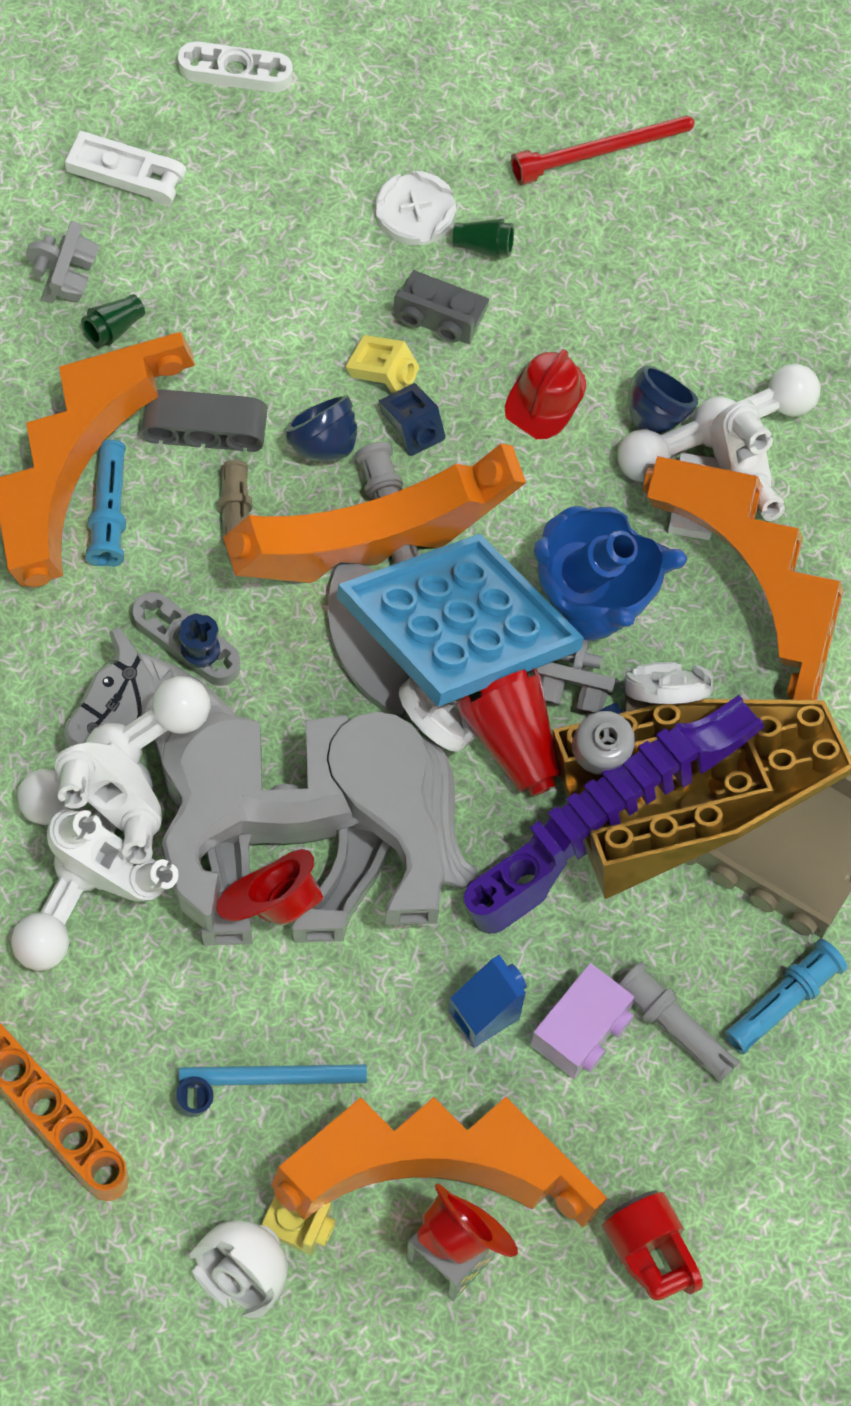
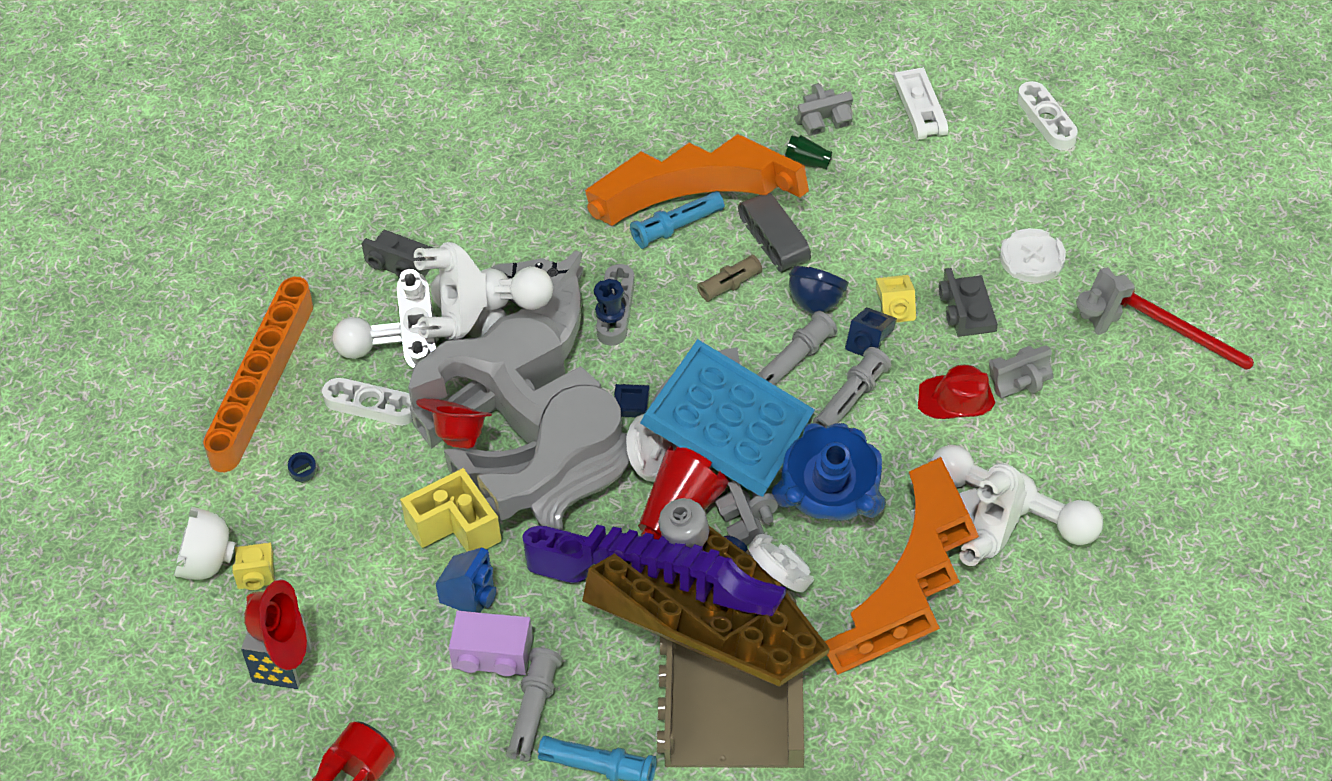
camera: 65 degrees right, 15 degrees down
dark azure bar [179,1064,367,1086] -> none
orange arch [223,443,526,583] -> none
orange arch [271,1097,607,1228] -> none
dark green cone [452,218,514,259] -> none
dark blue hat [628,365,698,435] -> none
none -> white beam [322,378,413,425]
none -> light yellow brick [400,468,502,552]
none -> dark blue tile [614,384,650,418]
none -> light grey pin [813,347,892,427]
none -> light grey hips [989,345,1054,398]
none -> light grey hips [1076,267,1135,335]

